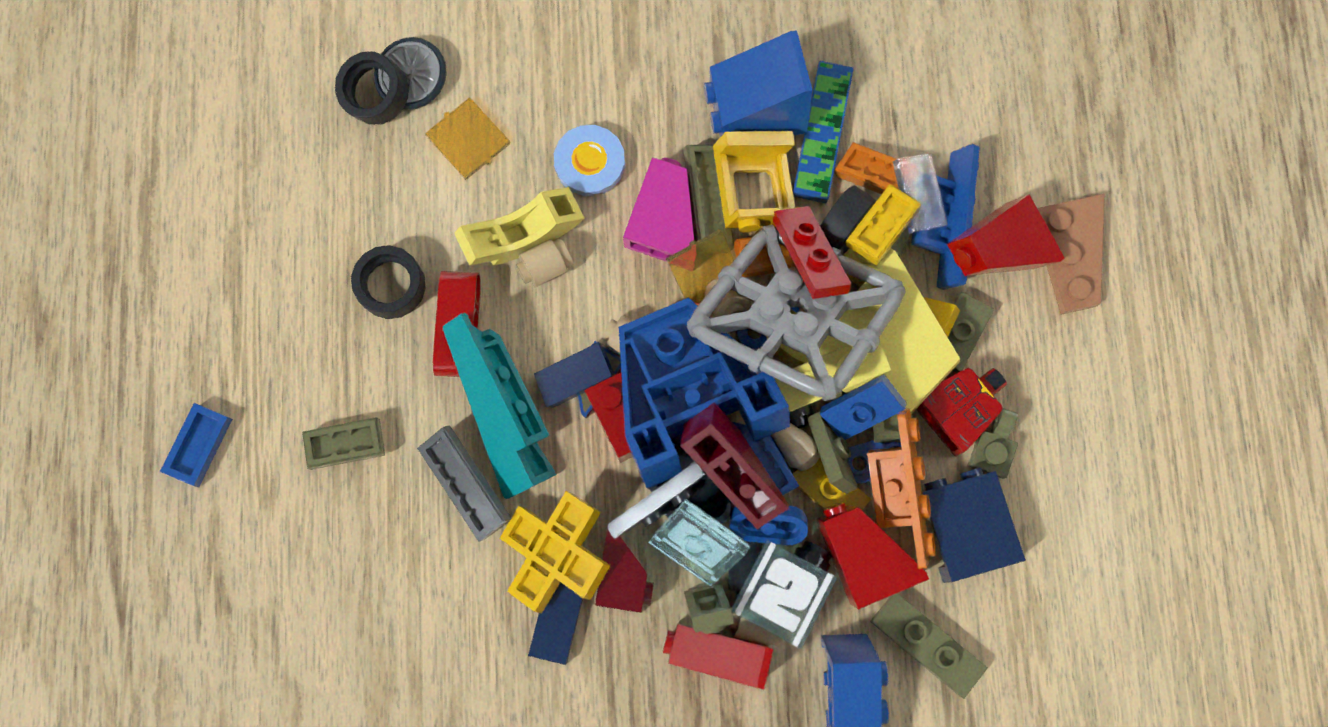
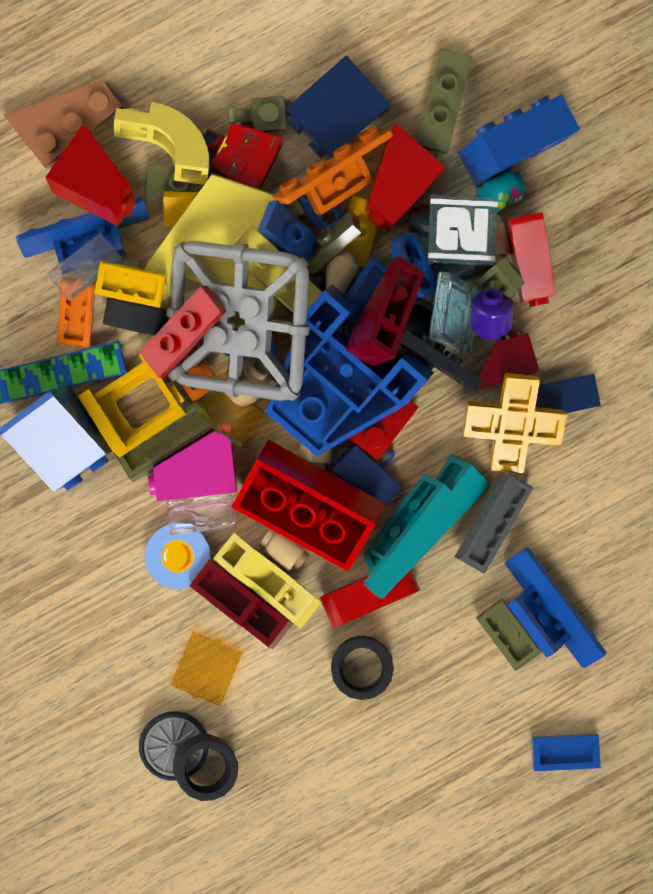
camera: 115 degrees left, 10 degrees up
none -> light yellow arch [114,102,209,185]
none -> clear plate [166,493,236,535]
none -> dark red slope [189,560,293,649]
none -> red brick [231,439,385,572]
none -> dark purple head [470,289,514,340]
none -> teal brick [475,169,527,213]
none -> blue bracket [505,547,607,668]

